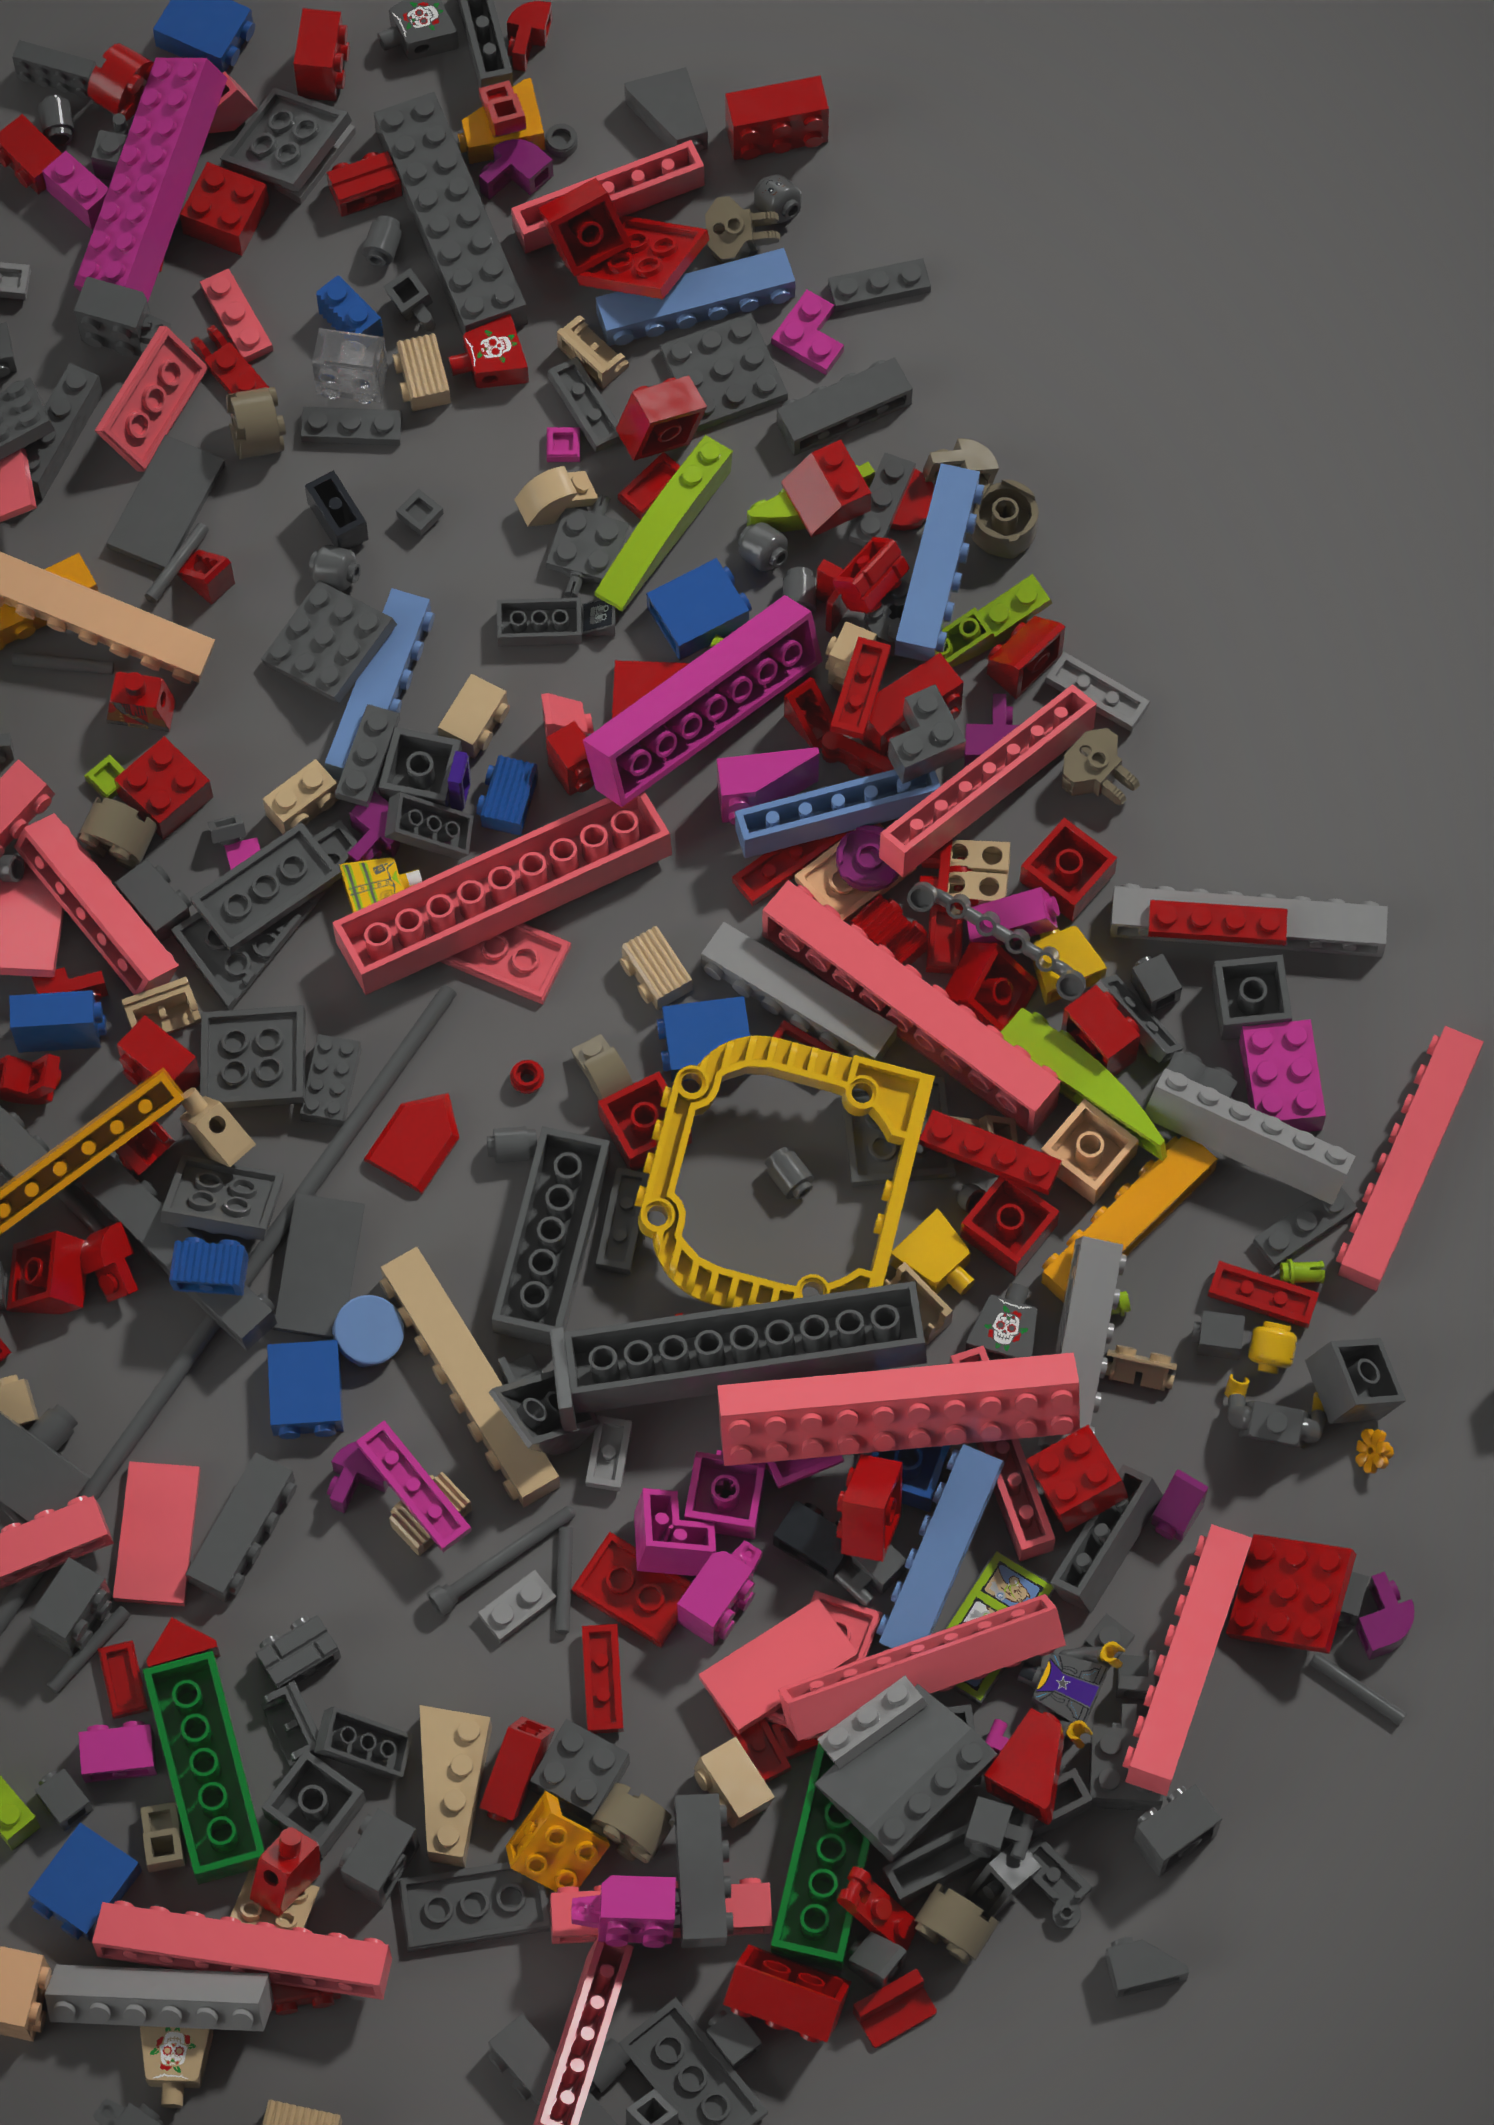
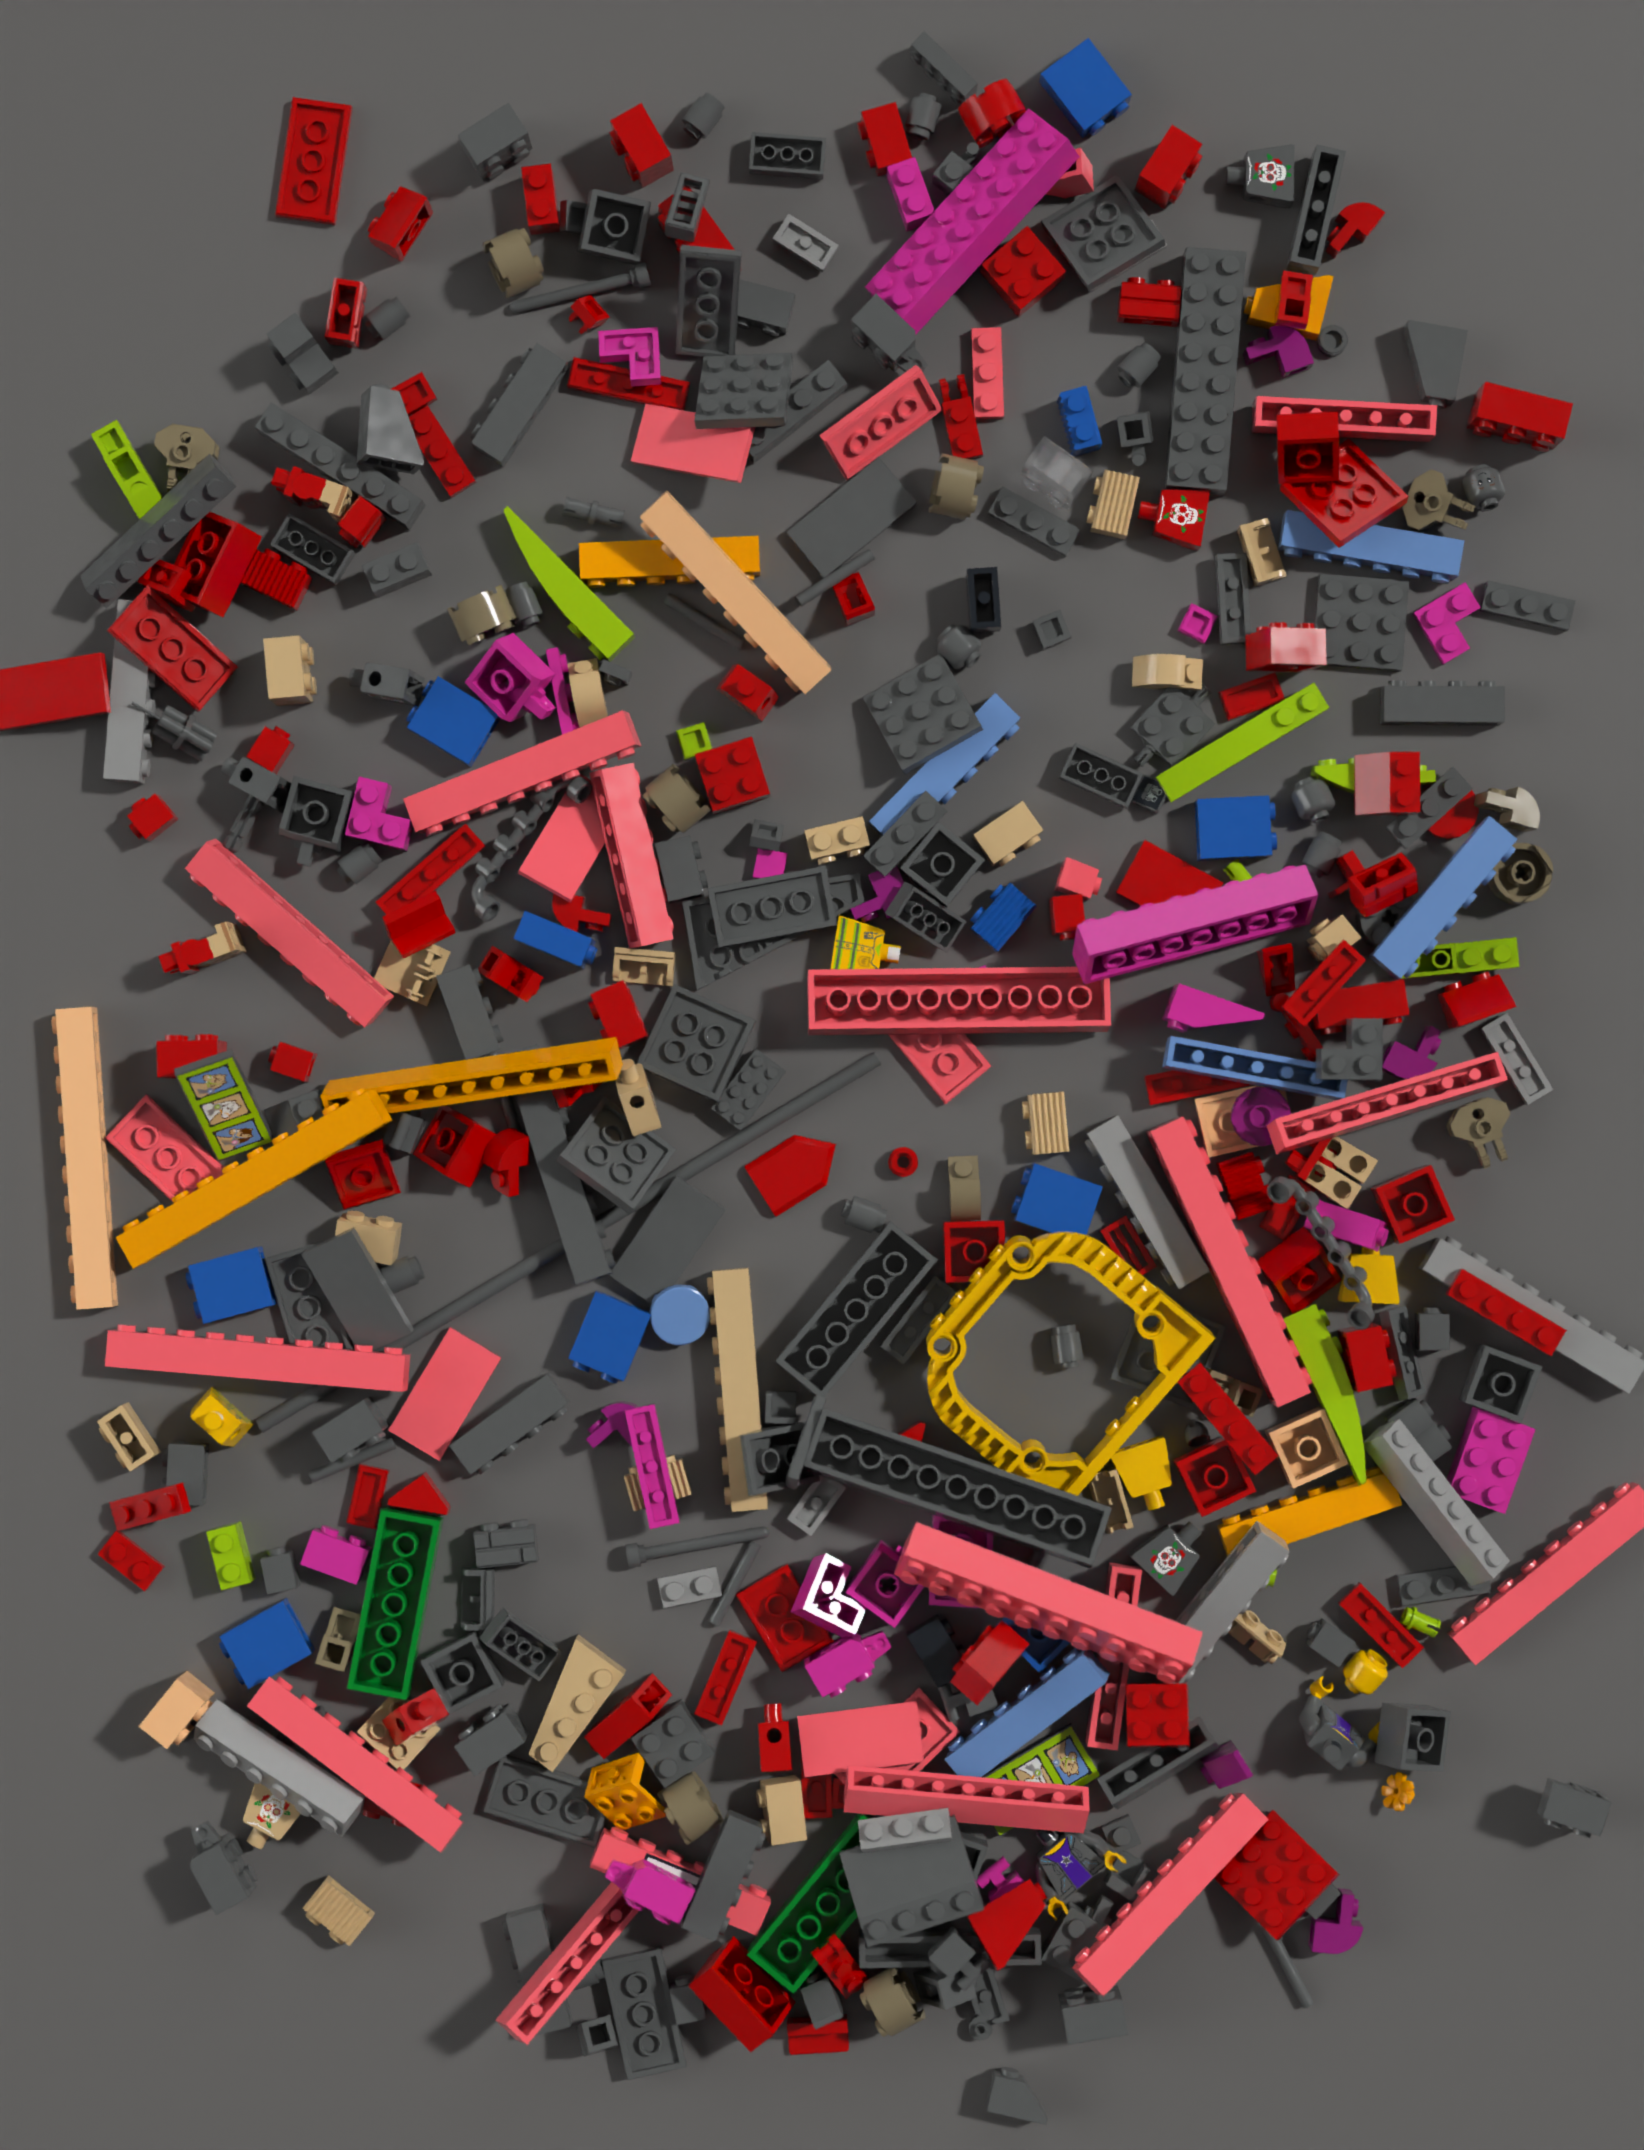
camera: 25 degrees right, 20 degrees up
blue brick [169,1237,249,1296] -> none
dark purple tile [448,751,471,811] -> none
none -> red torso [758,1703,793,1772]

